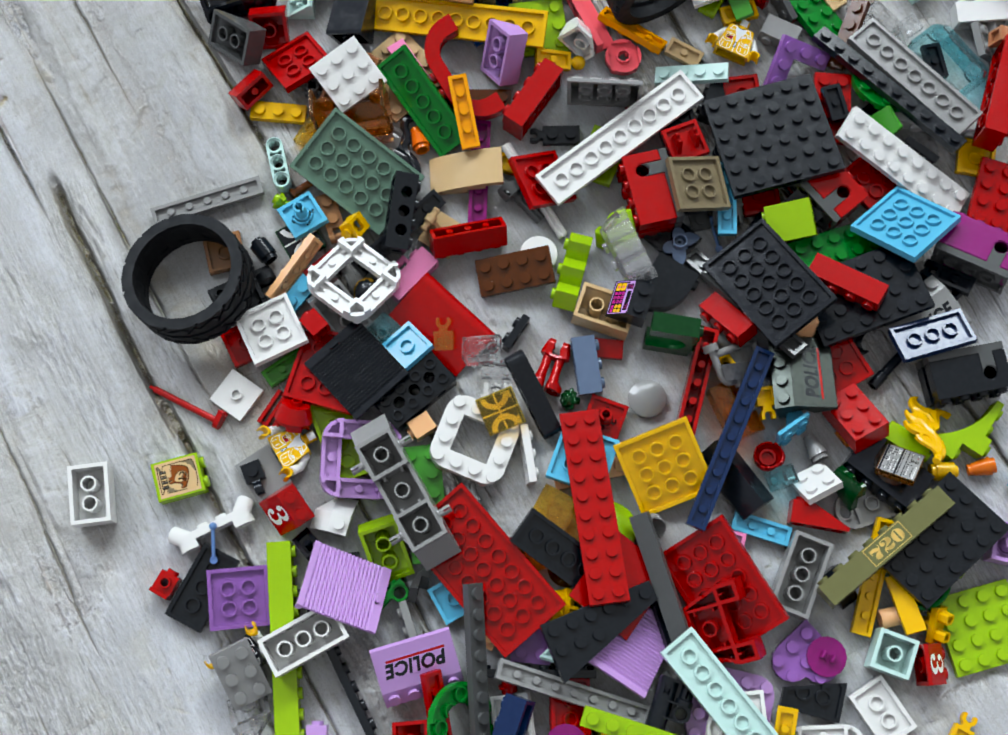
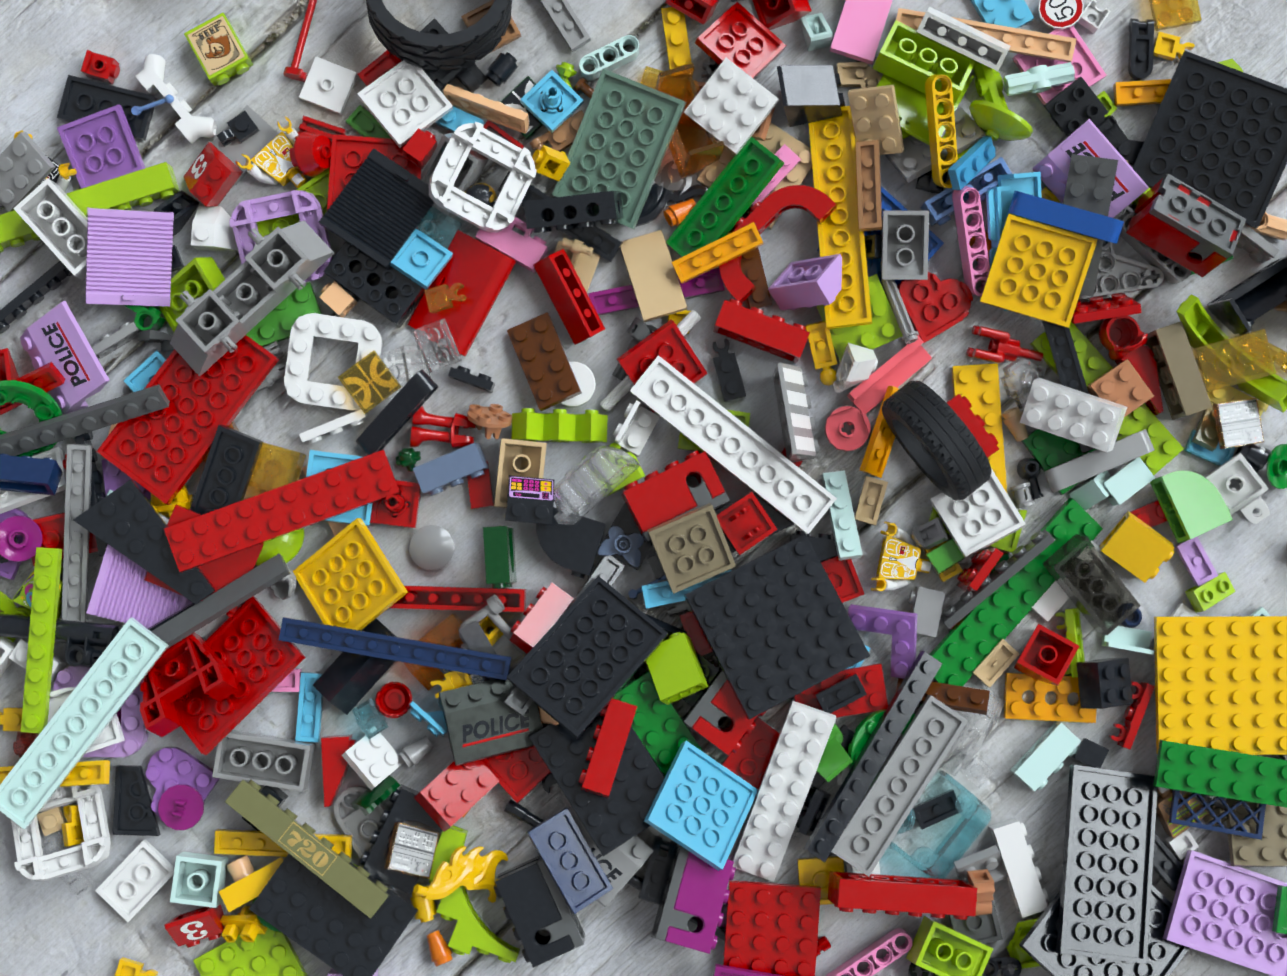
camera: 80 degrees right, 10 degrees up
none -> nougat plate [467,404,512,440]
none -> white bracket [613,400,660,456]
none -> flat silver plate [911,517,948,550]

